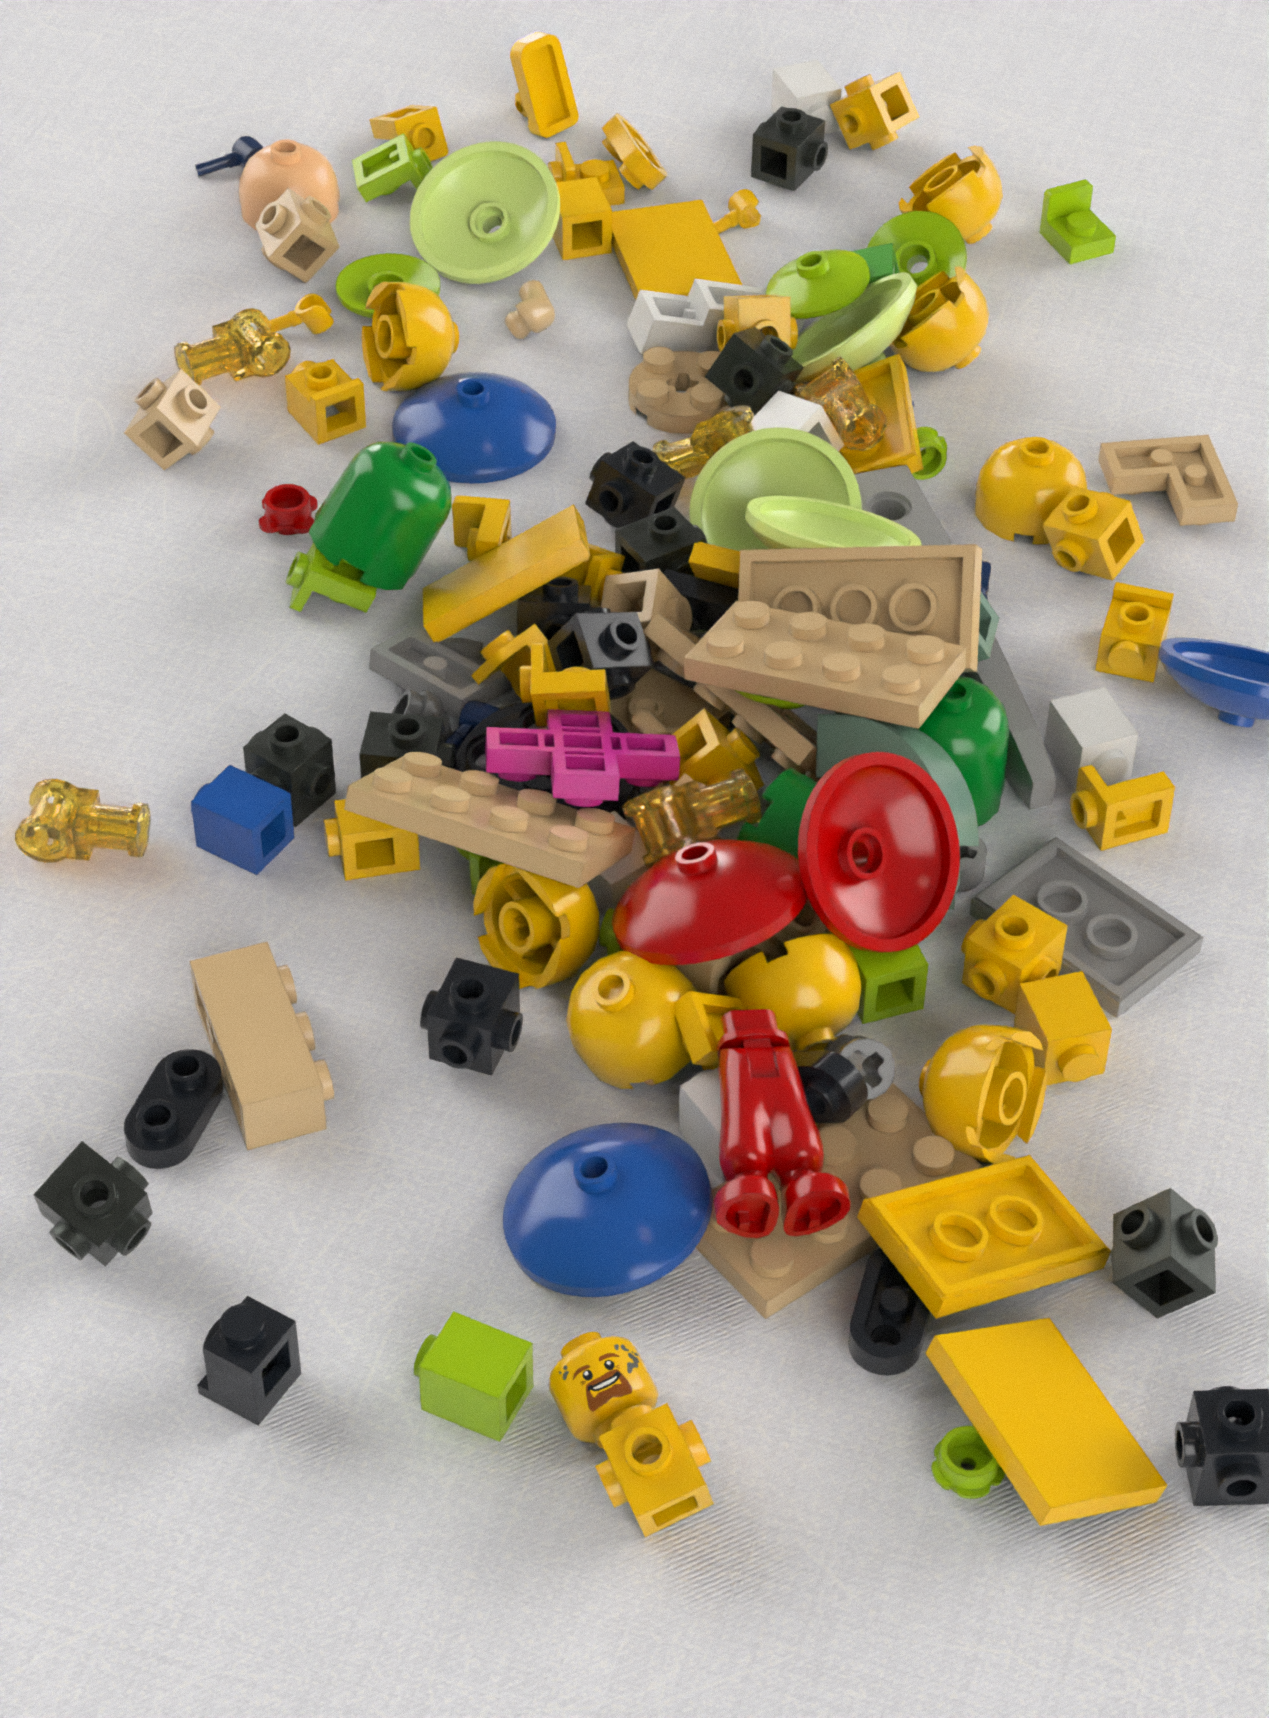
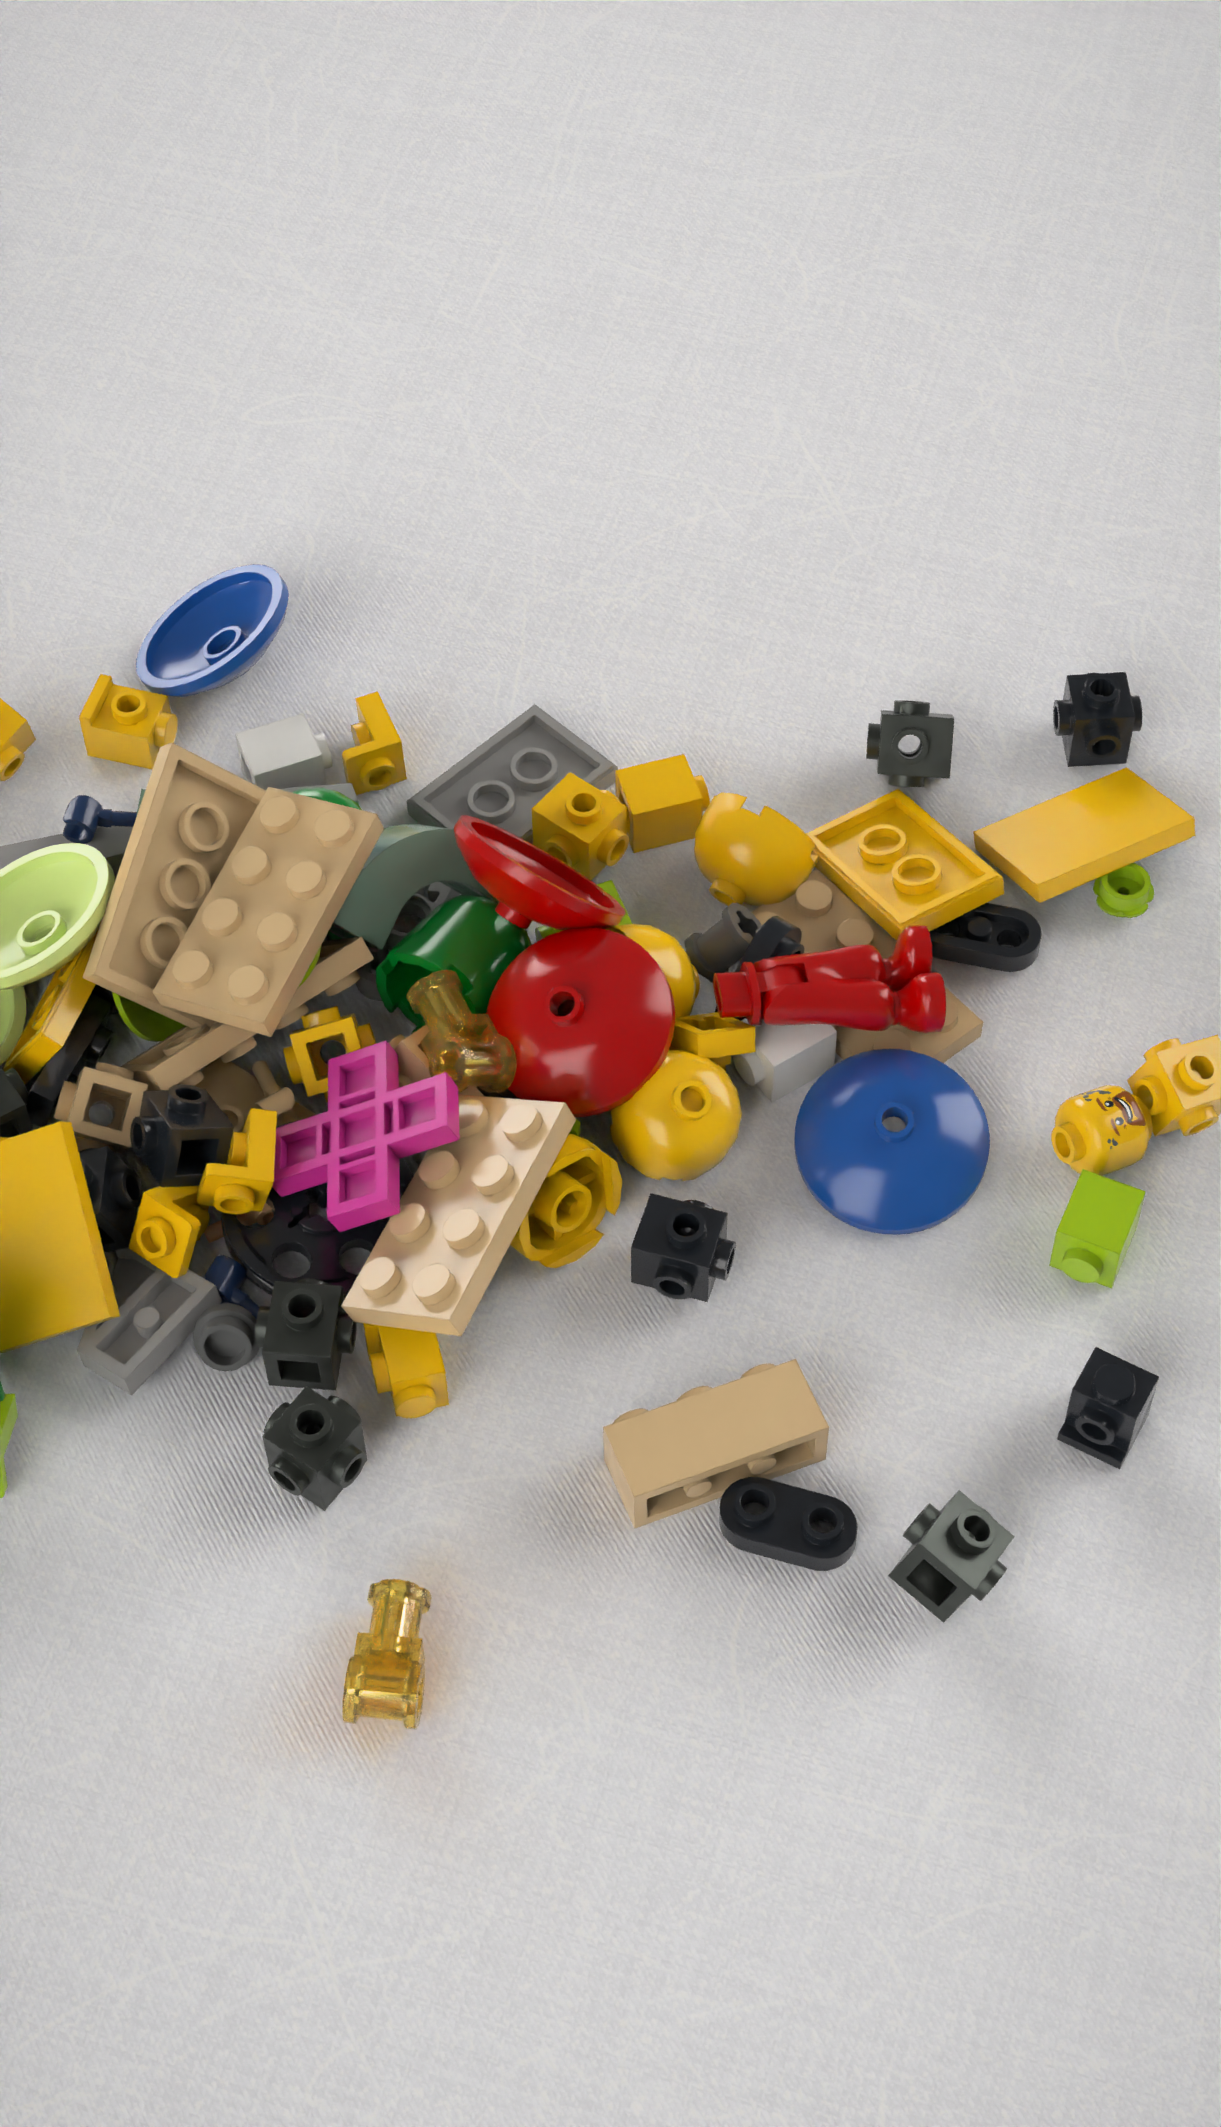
camera: 90 degrees left, 10 degrees up
blue brick [191,765,295,875] -> none

